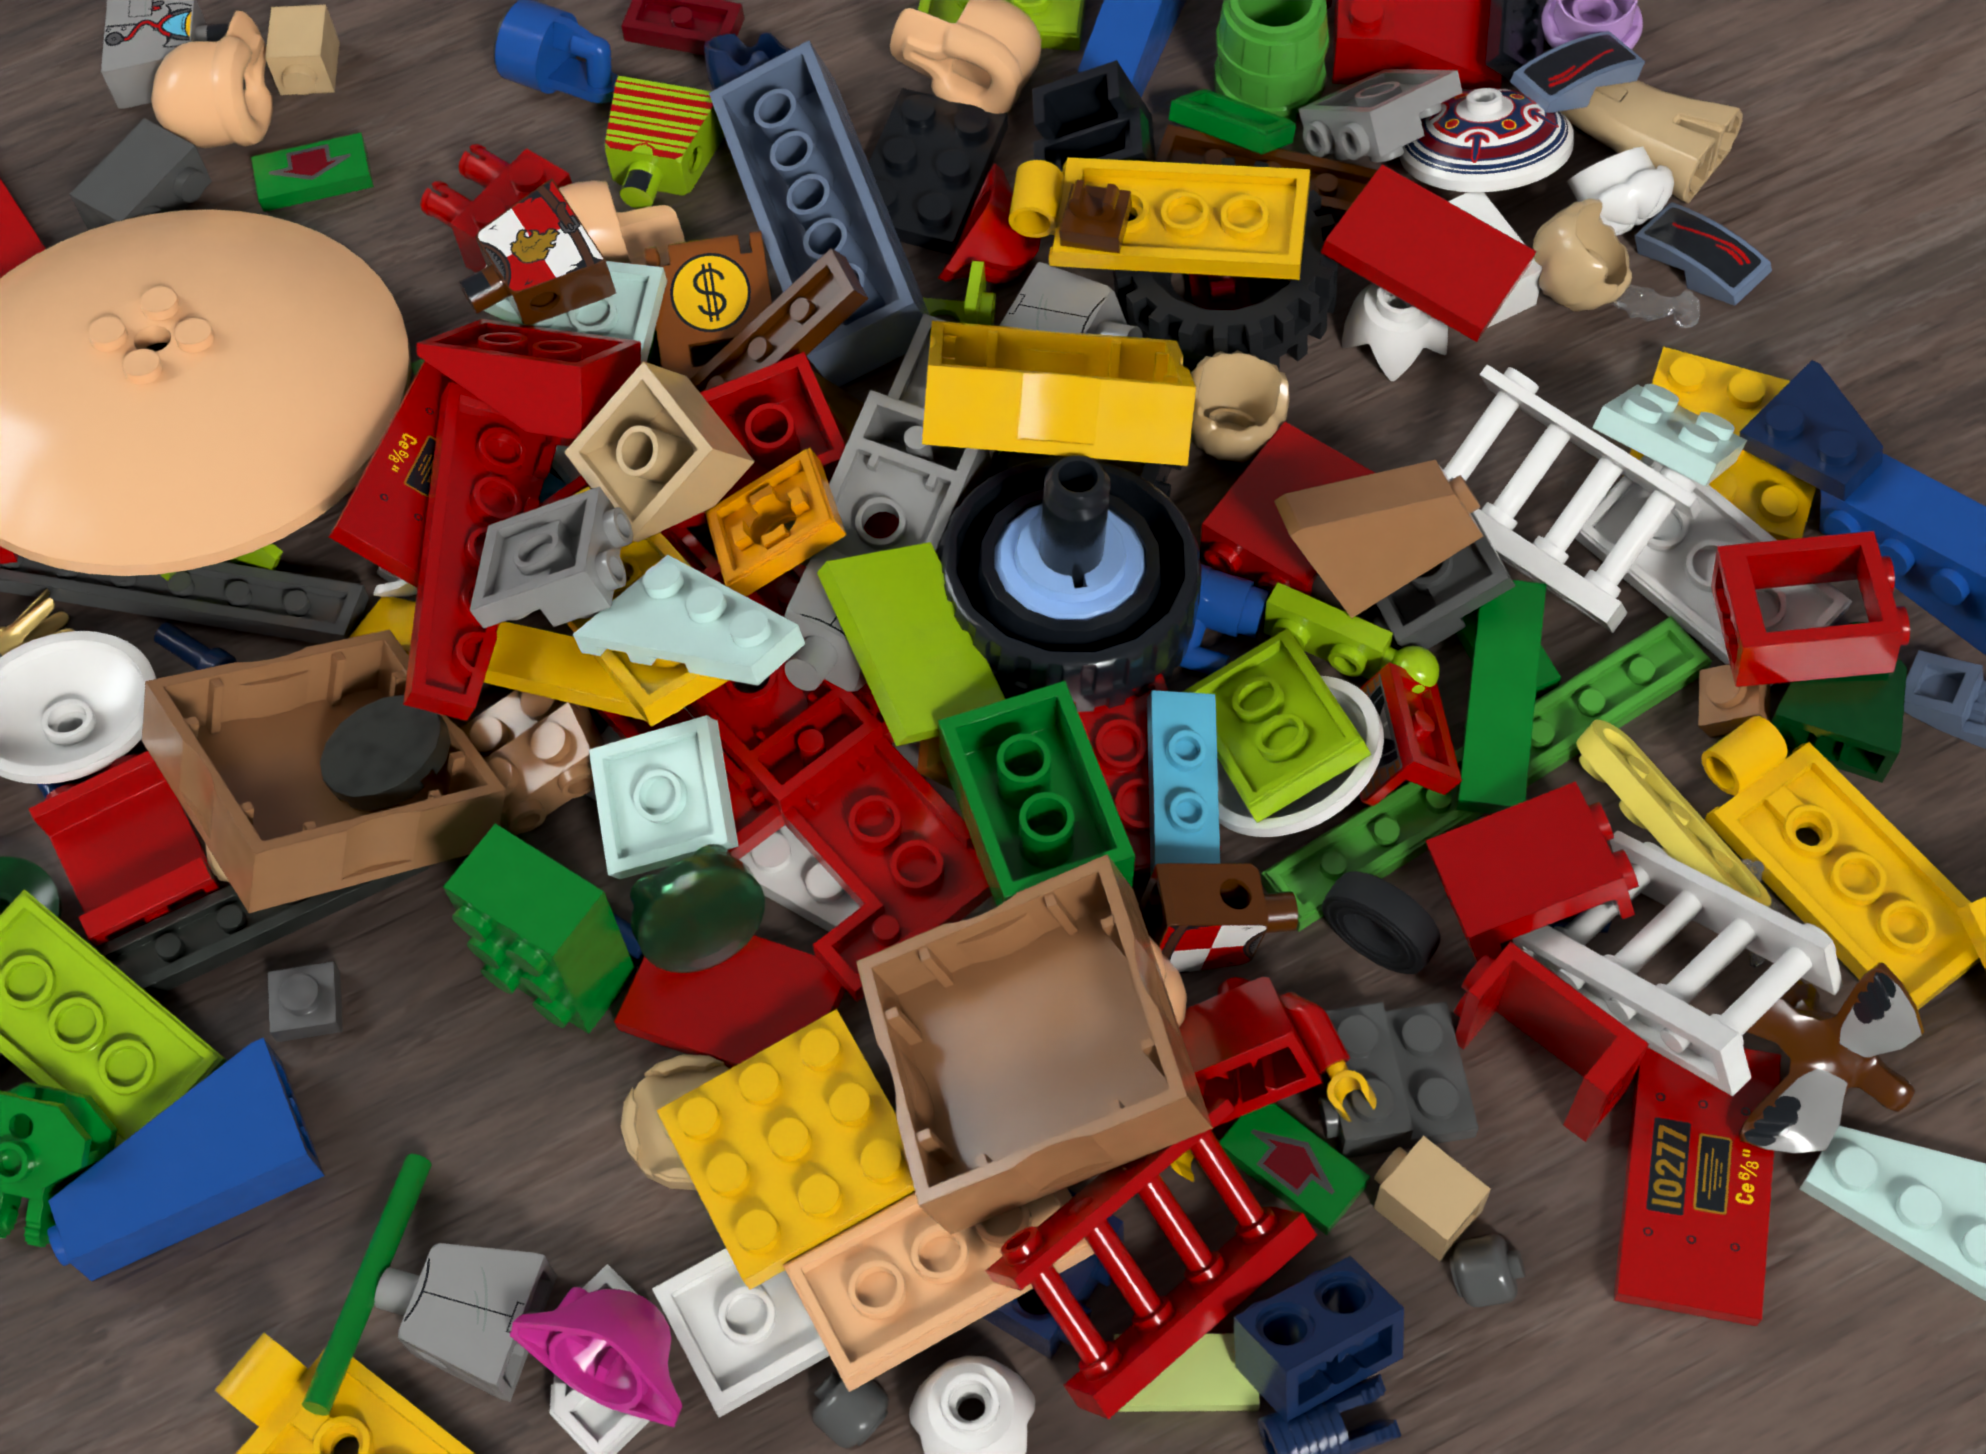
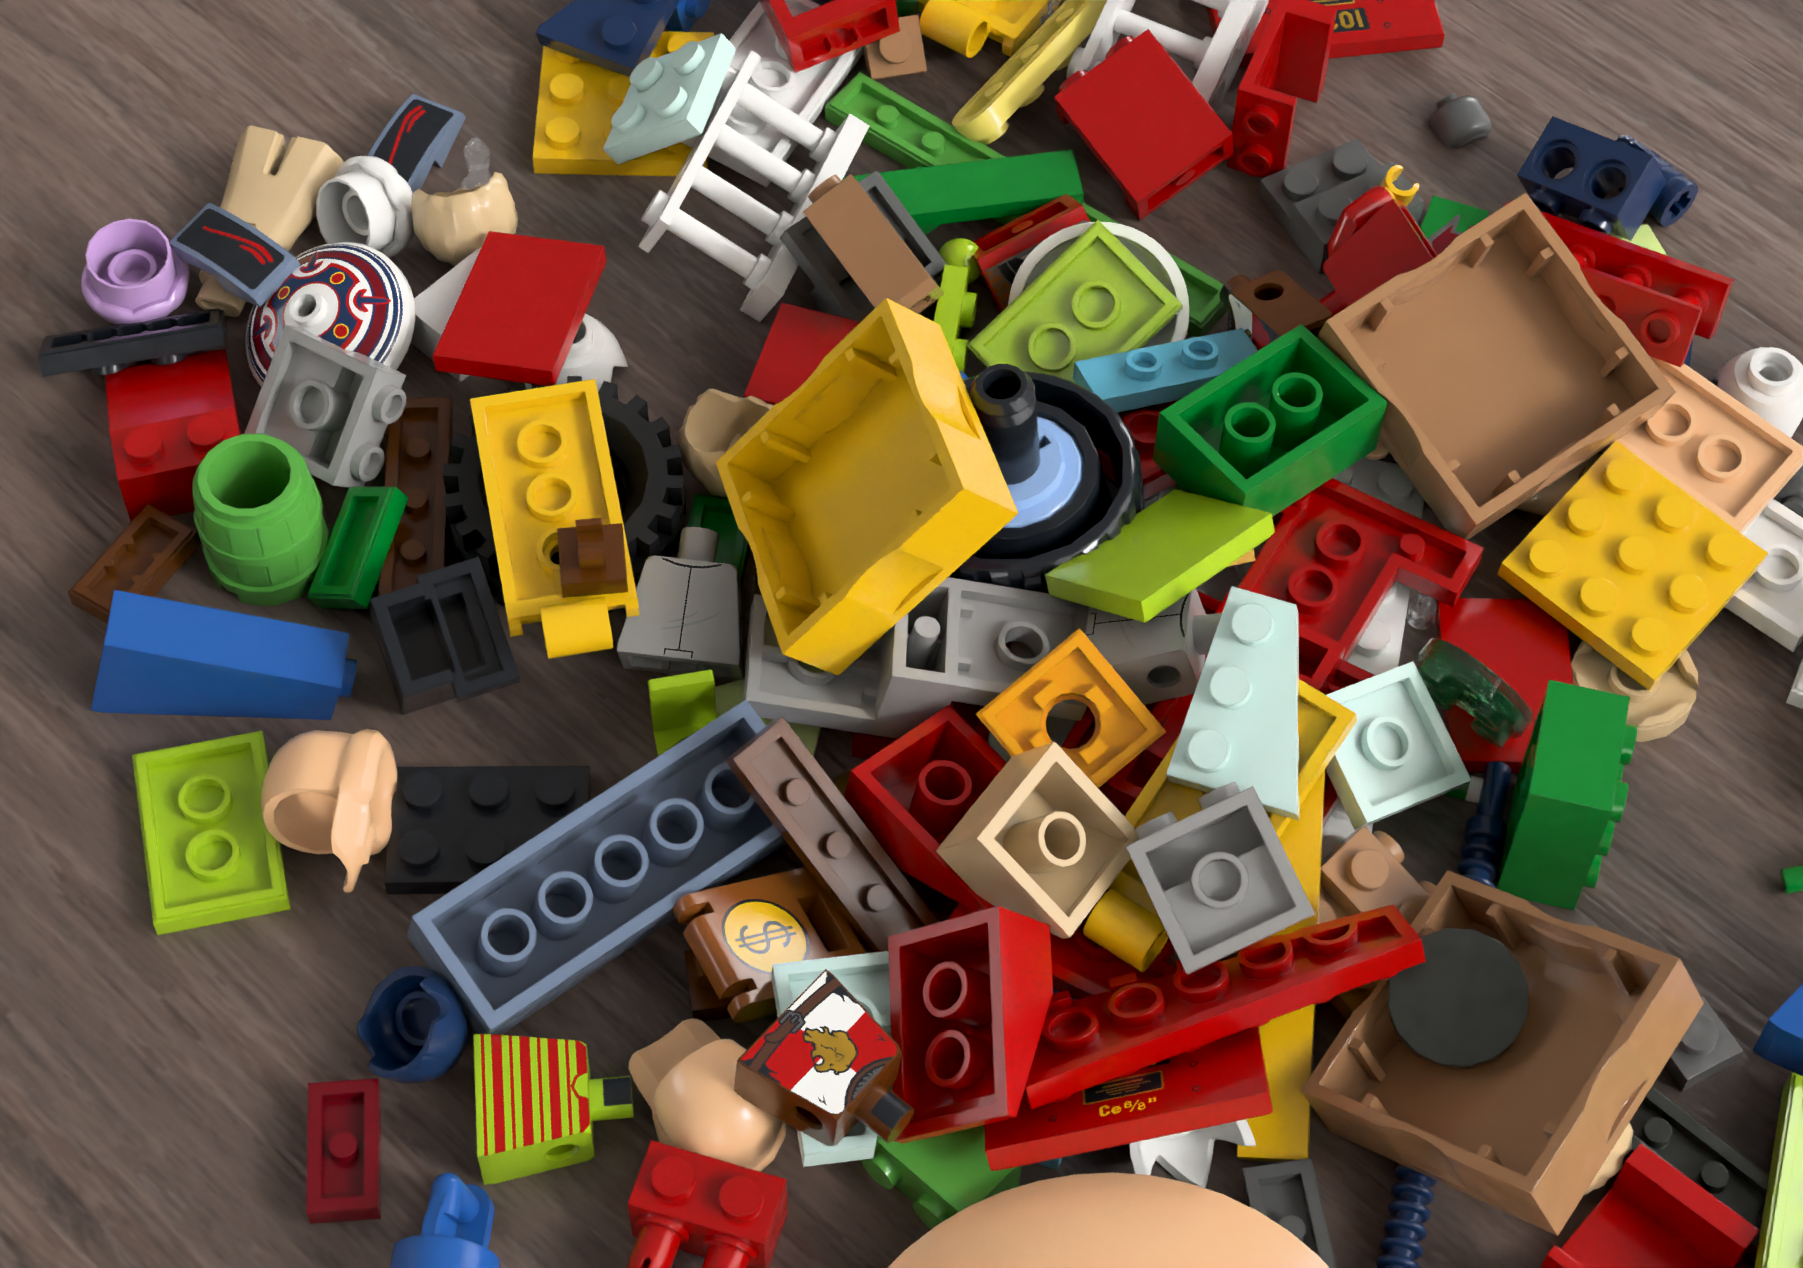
camera: 115 degrees left, 5 degrees down
red hat [938,163,1041,283] -> none
black tyre [1322,871,1441,974] -> none
tan brick [1374,1135,1491,1261] -> none

